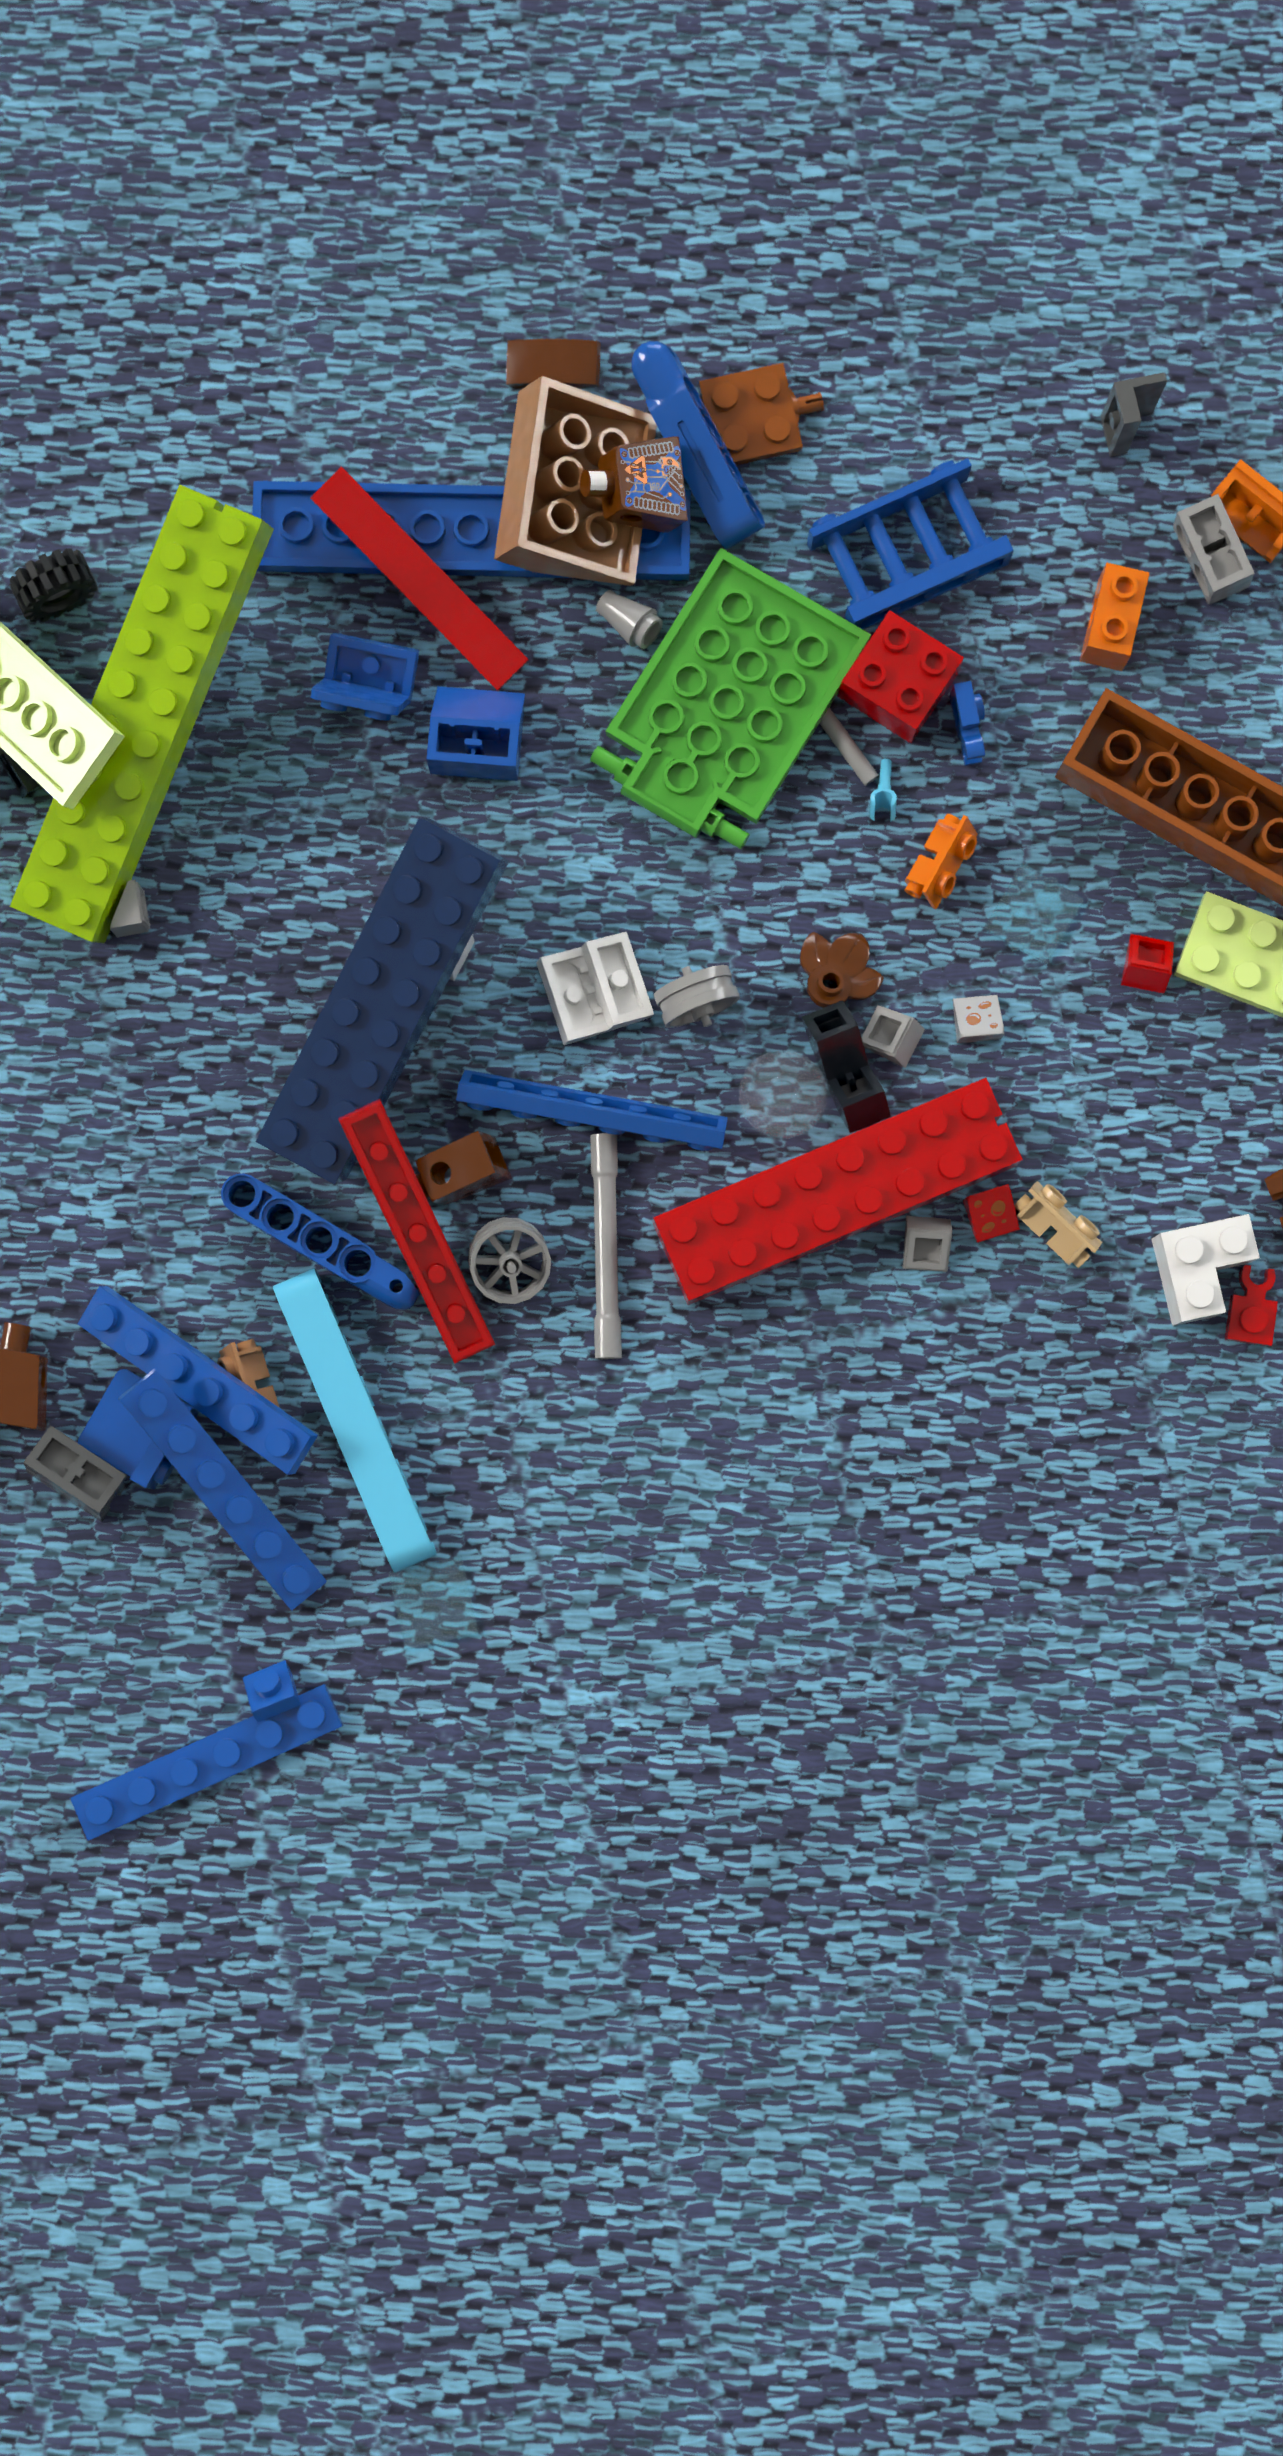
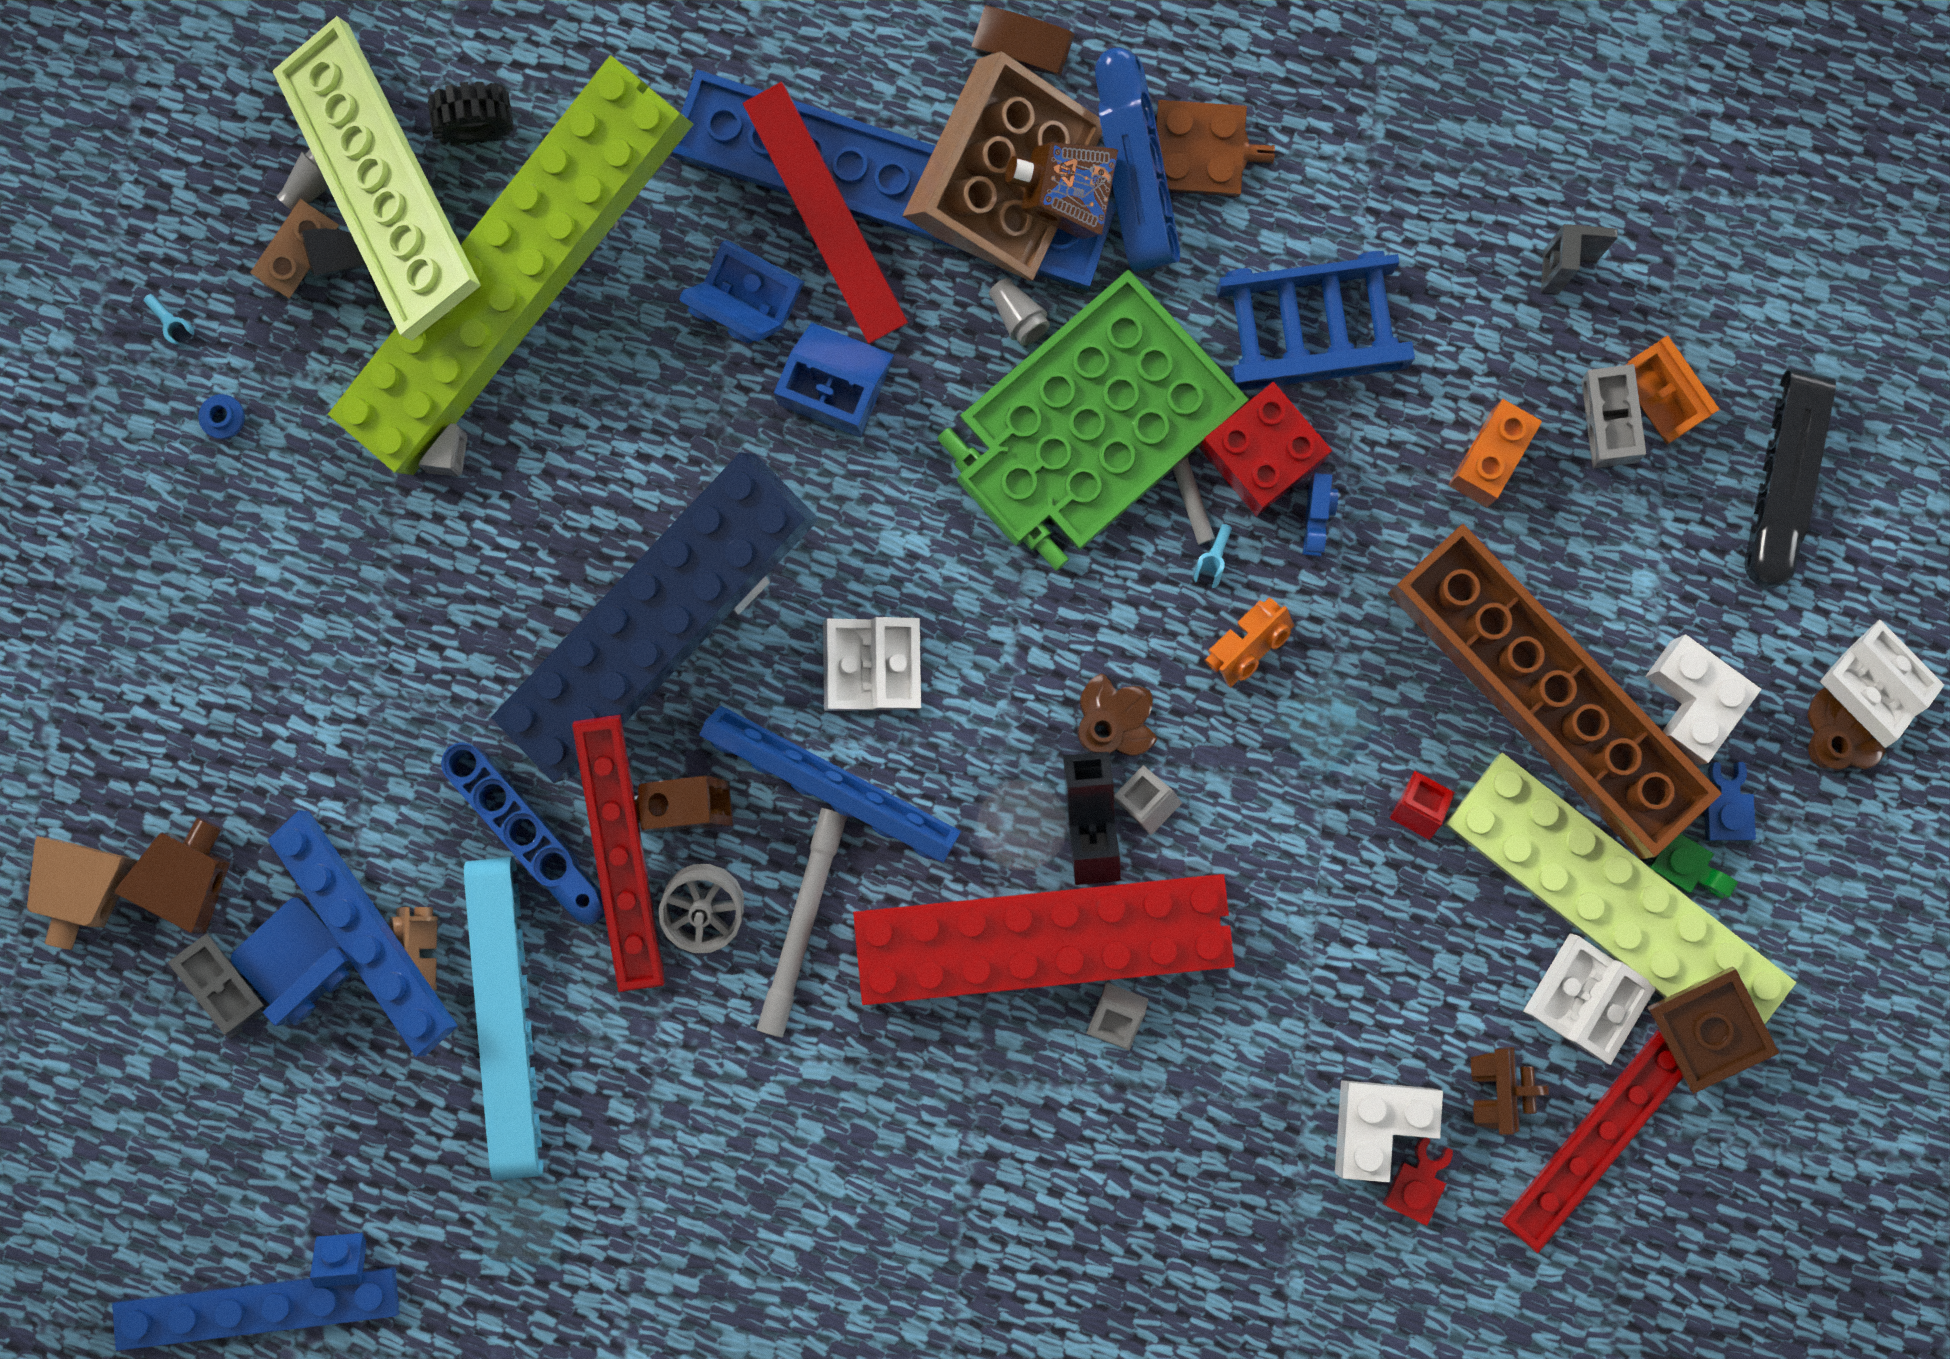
camera: 20 degrees right, 0 degrees up
blue plate [118,1369,327,1611] -> none
light grey wheel [654,965,740,1028] -> none
slope [953,995,1005,1043] -> none
red slope [963,1184,1020,1243] -> none
tan hinge [1014,1181,1102,1268] -> none

